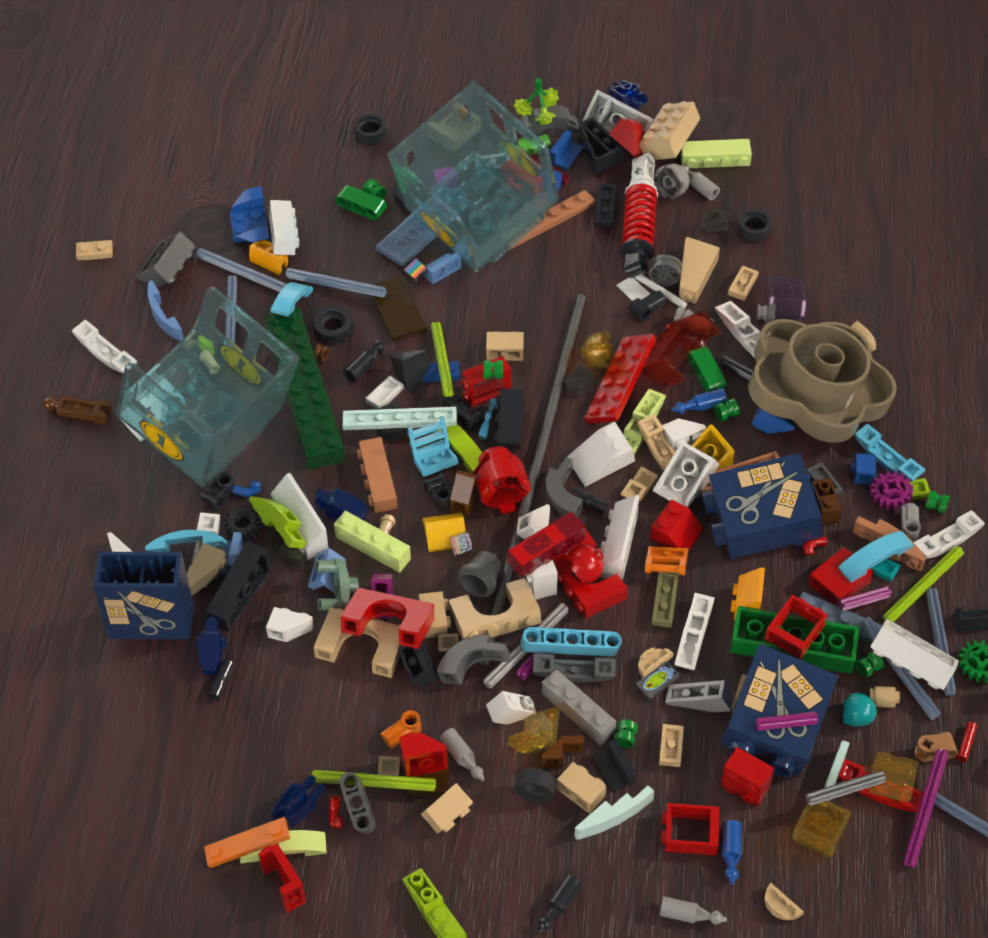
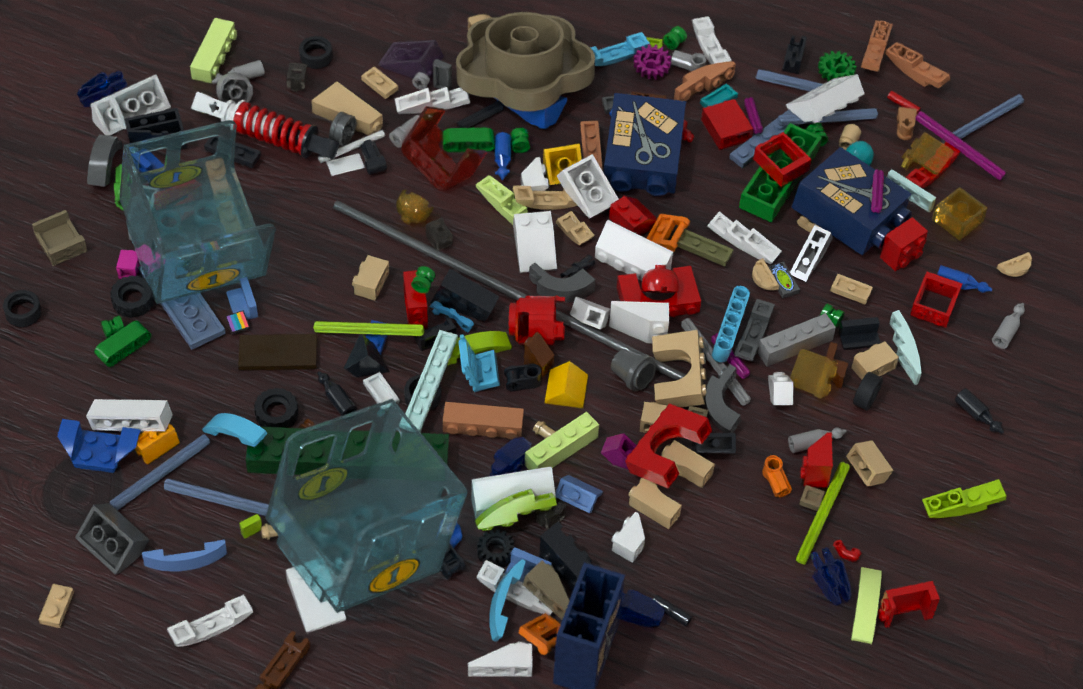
camera: 75 degrees left, 0 degrees up
orange plate [204,817,290,868] -> none
sand blue axle [286,268,387,298] -> none
sand green connector [315,559,359,611] -> none
dark grey beam [340,772,376,835] -> none
clear smoke tile [449,532,474,556] -> none
dark red brick [507,511,586,578] -> none
lime plant [514,78,559,125] -> none
red plate [584,334,656,424] -> none
red slope [609,118,645,157] -> none
tan brick [639,101,700,160] -> none
light orange slope [731,568,765,620] -> none
axle [806,771,886,806] -> none
medium azure slope [838,531,914,583] -> none
blue brick [850,453,876,484] -> none
lime axle [883,546,964,622] -> none

